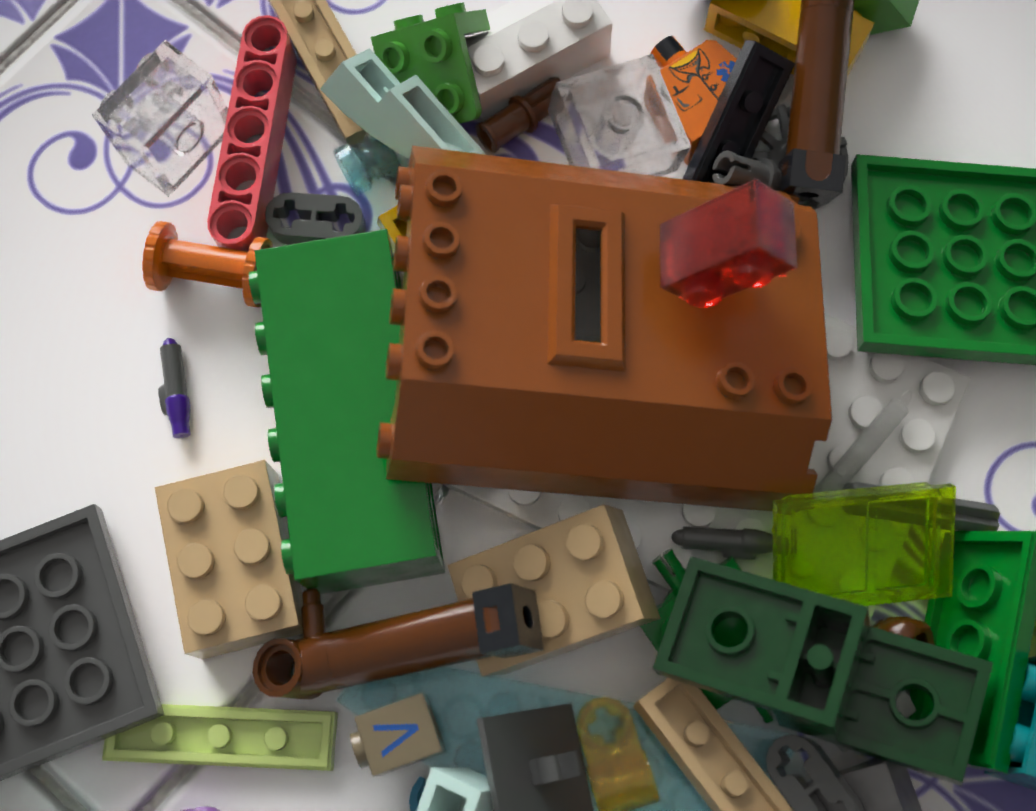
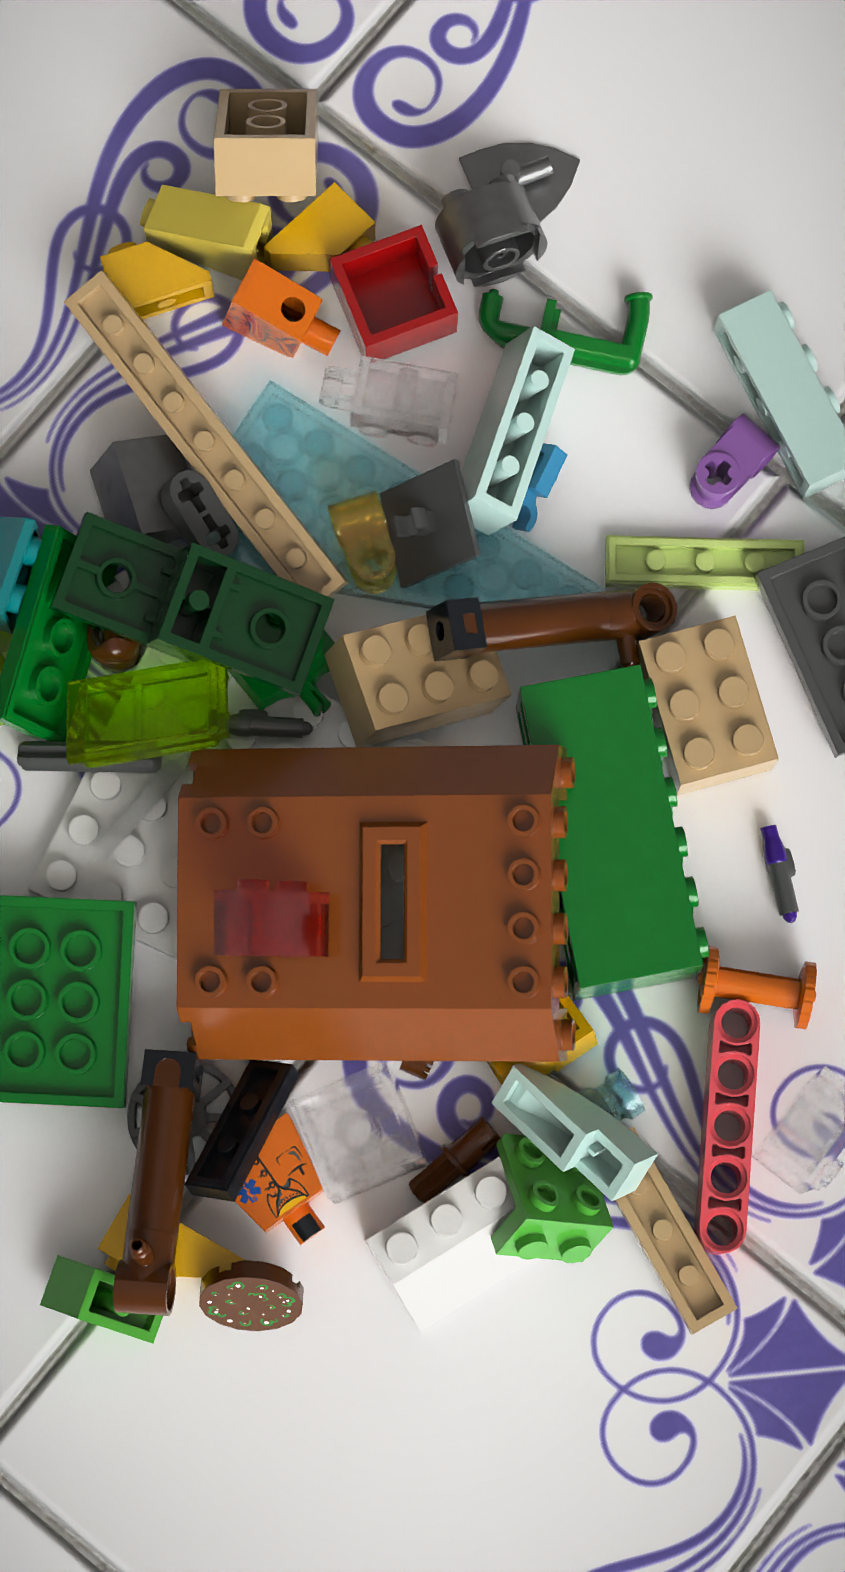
camera: 170 degrees right, 5 degrees up
dark grey beam [265,192,366,245] -> none
dark tan brick [350,692,446,776] -> none
dark grey pin [712,151,782,191] -> none

